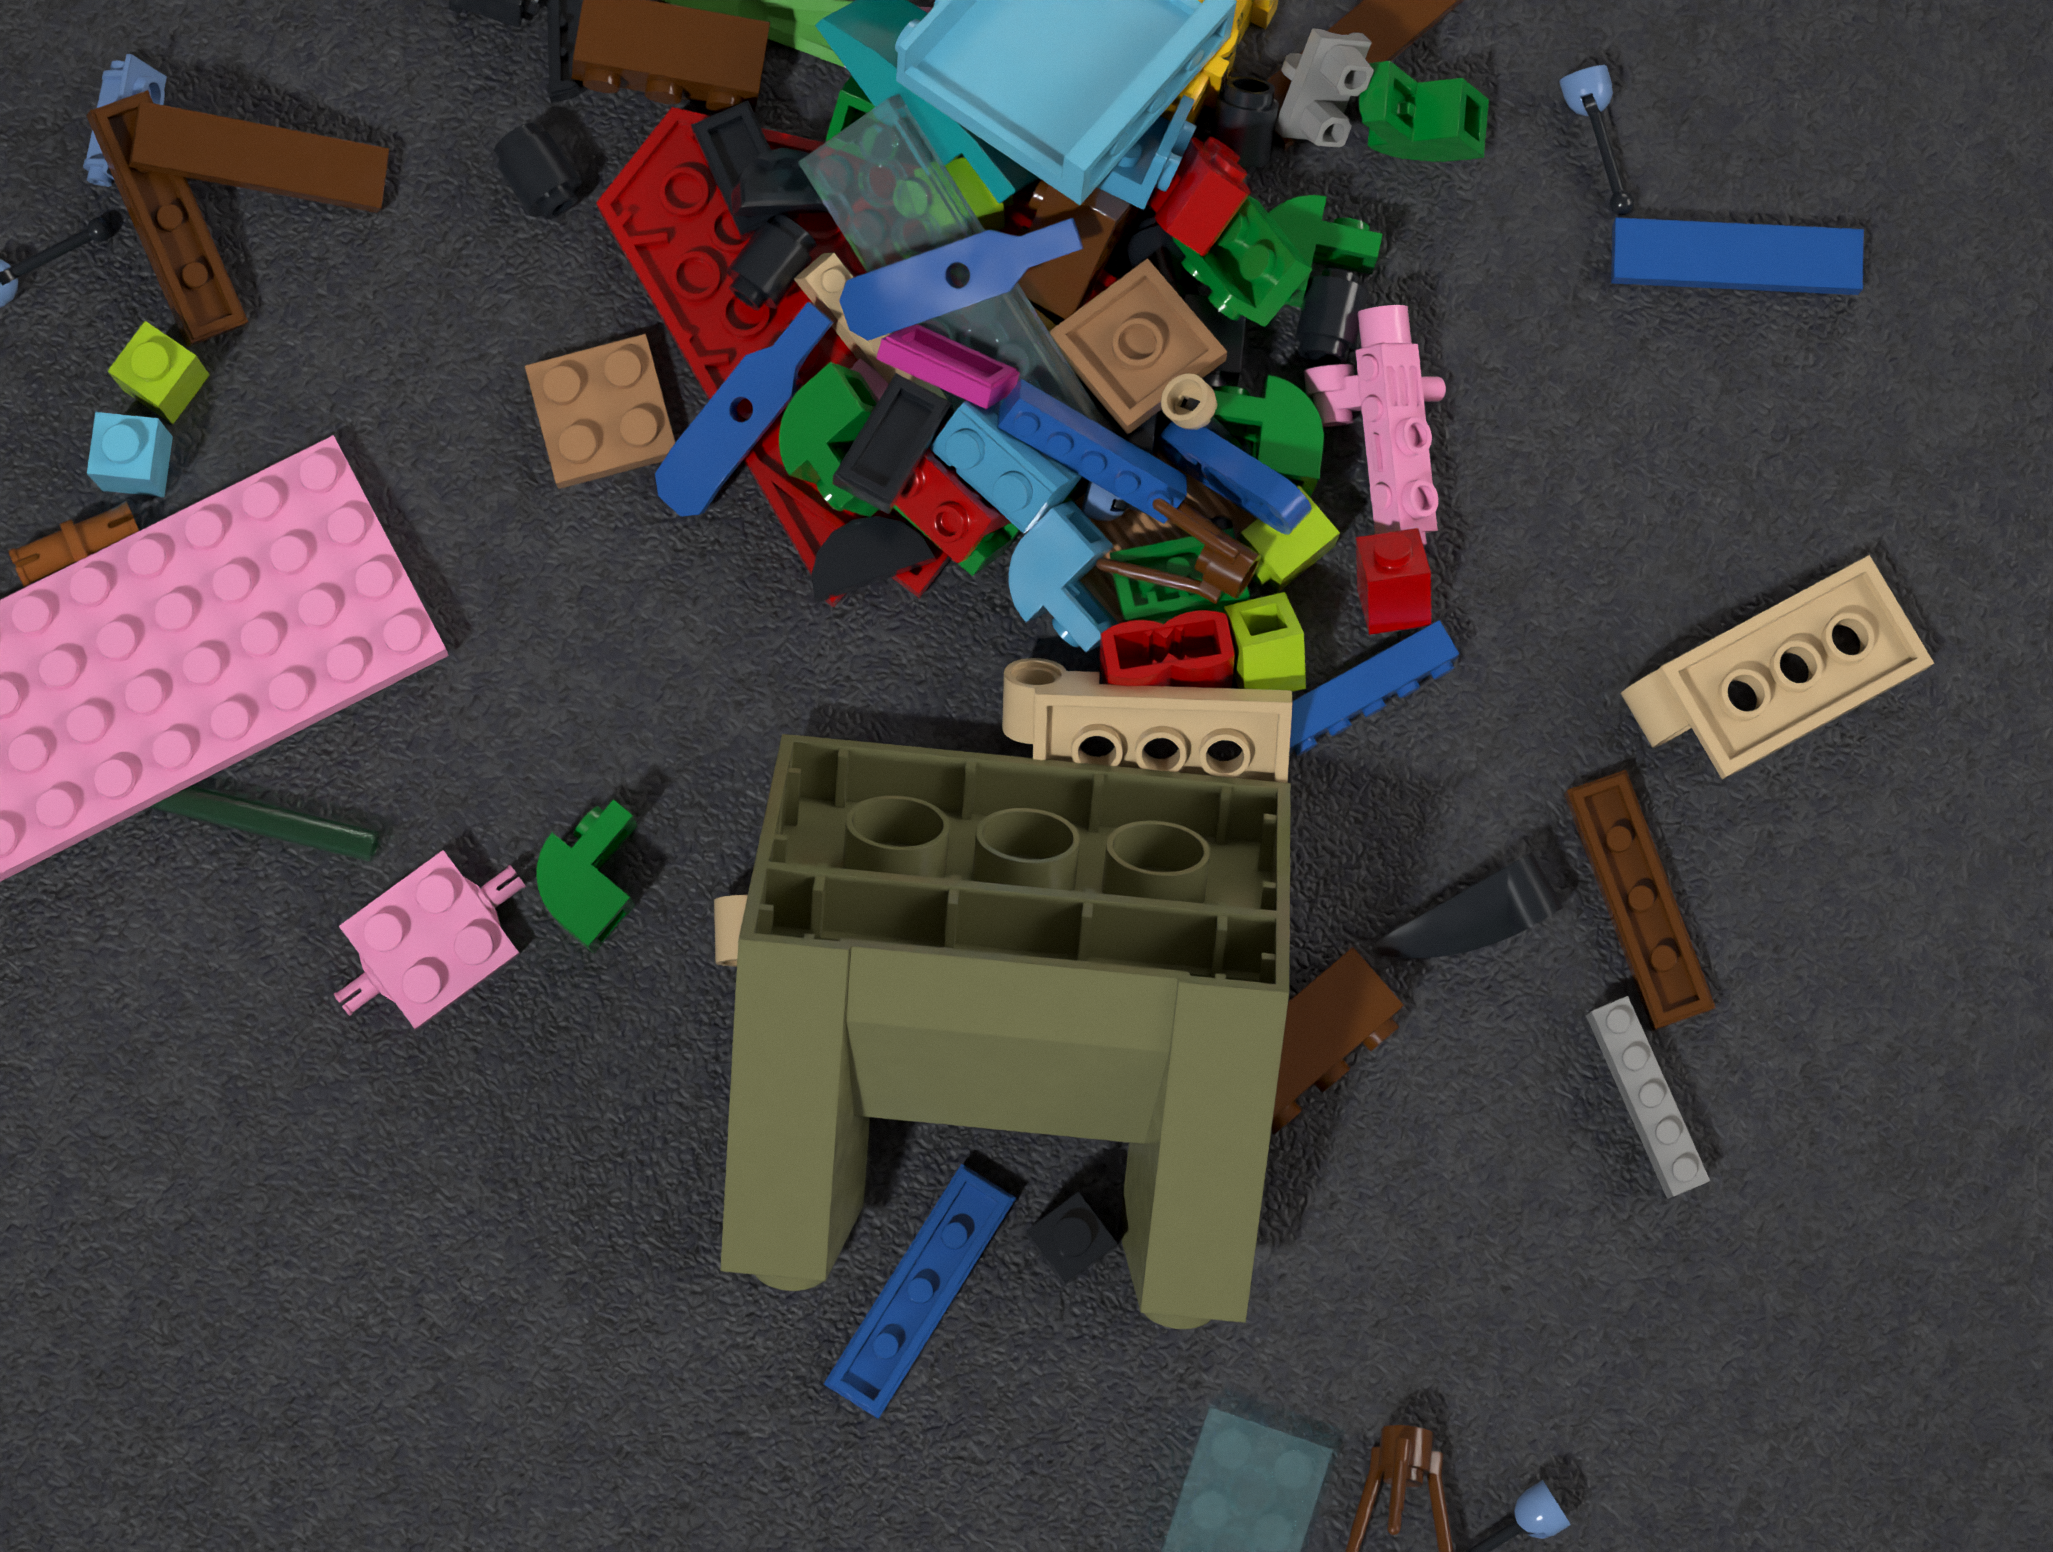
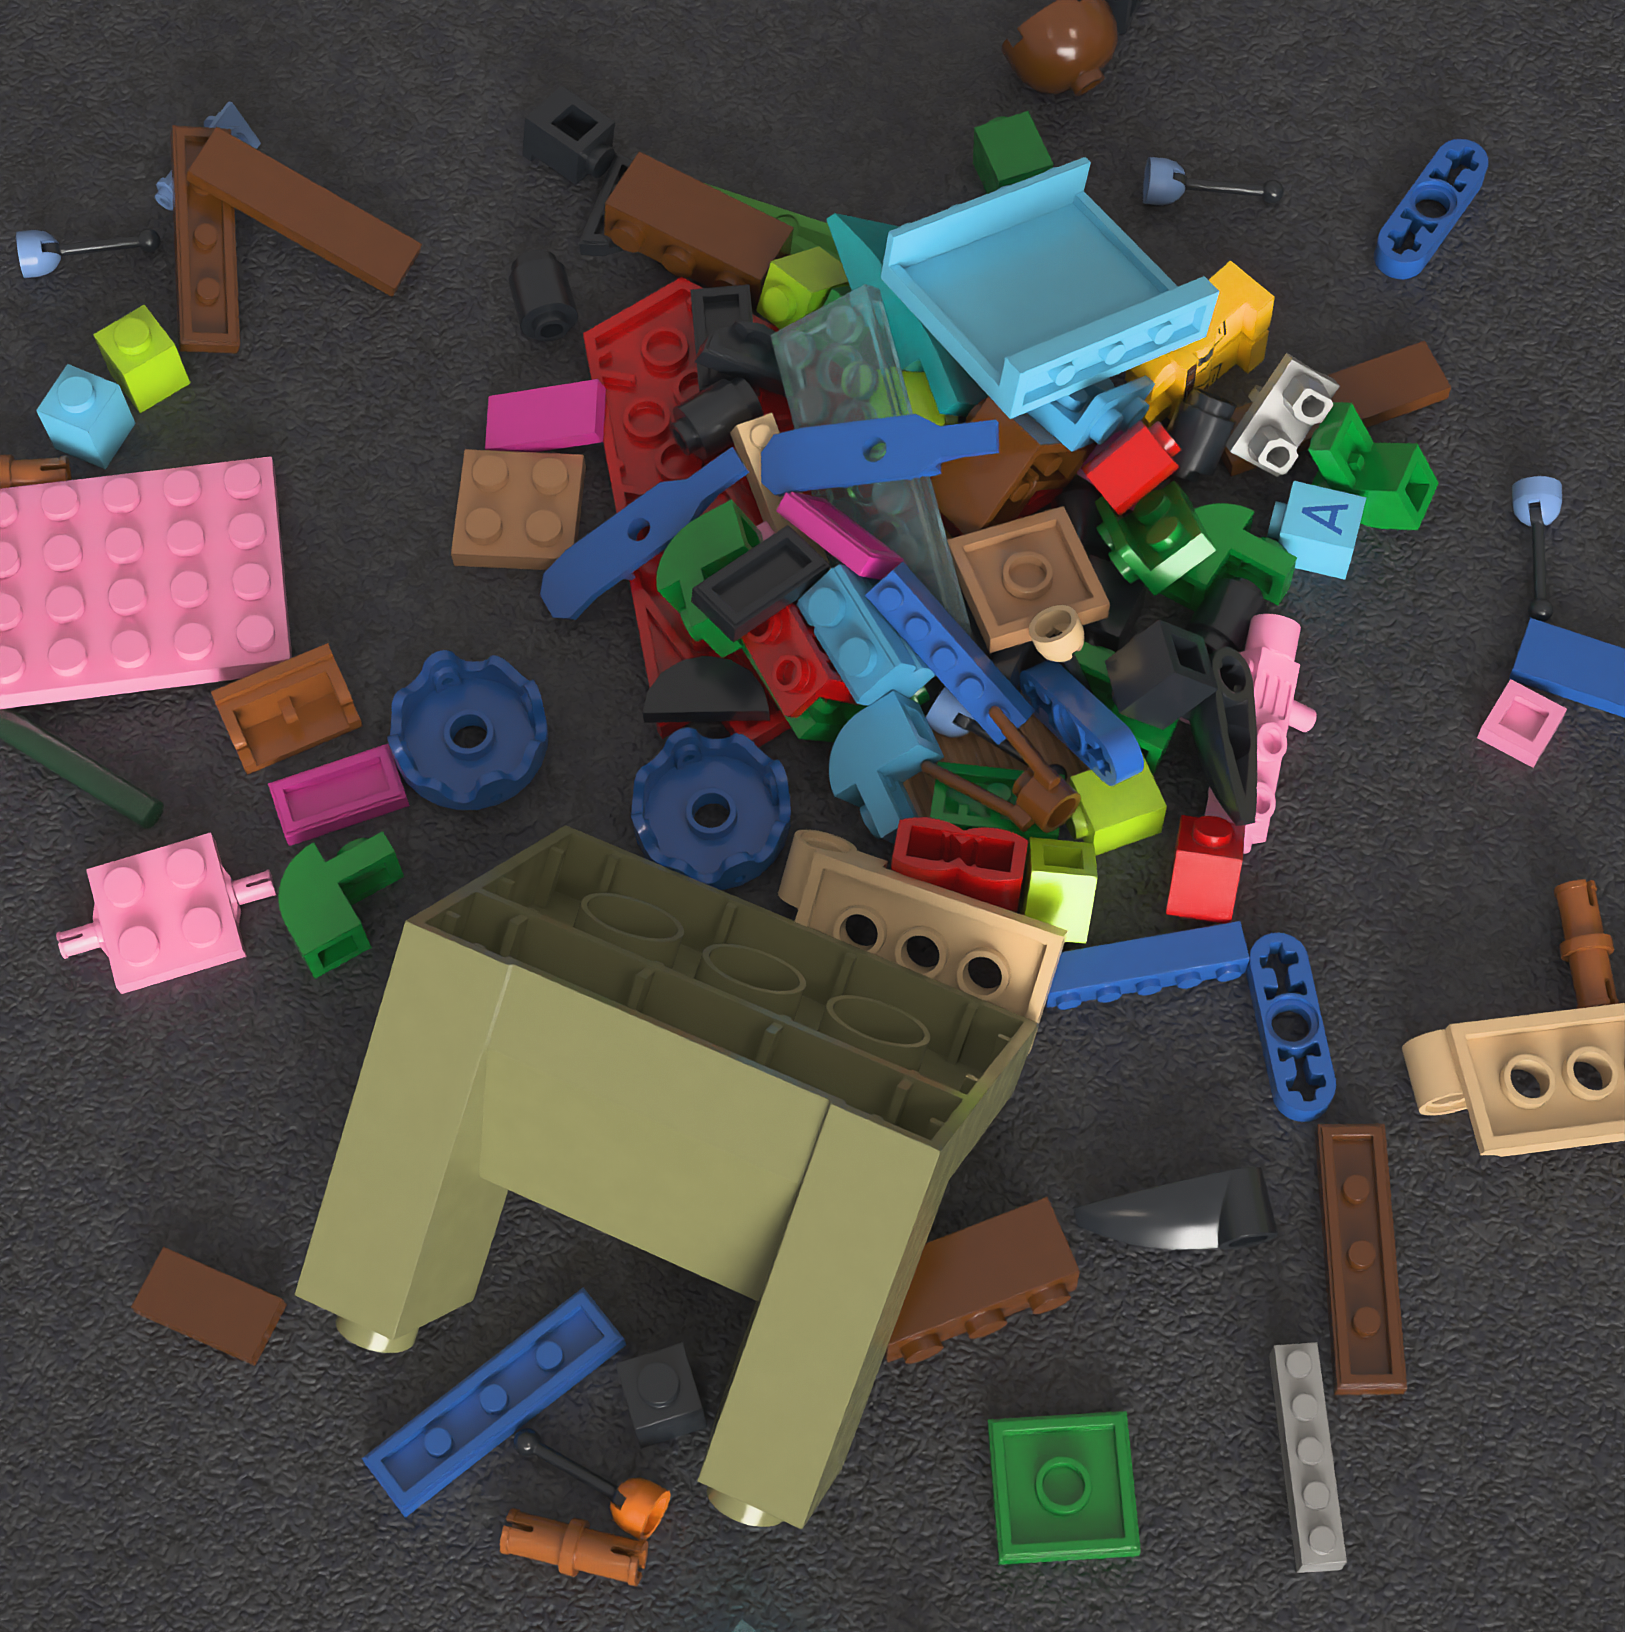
camera: 25 degrees right, 15 degrees down
none -> reddish brown tile [131,1247,287,1366]
none -> dark orange hinge [211,643,363,775]
none -> dark pink tile [268,744,410,846]
none -> blue plate [387,650,548,810]
none -> dark pink tile [485,379,606,452]
none -> dark orange pin [500,1508,649,1587]
none -> hinge [514,1428,671,1540]
none -> blue plate [631,727,791,890]
none -> lime brick [756,246,849,343]
none -> green tile [987,1411,1141,1565]
none -> black brick [1105,620,1218,730]
none -> black piece [1182,647,1257,826]
none -> blue beam [1246,933,1336,1122]
none -> medium azure brick [1267,481,1366,580]
none -> bright pink tile [1477,679,1567,768]
none -> dark orange pin [1553,879,1620,1009]

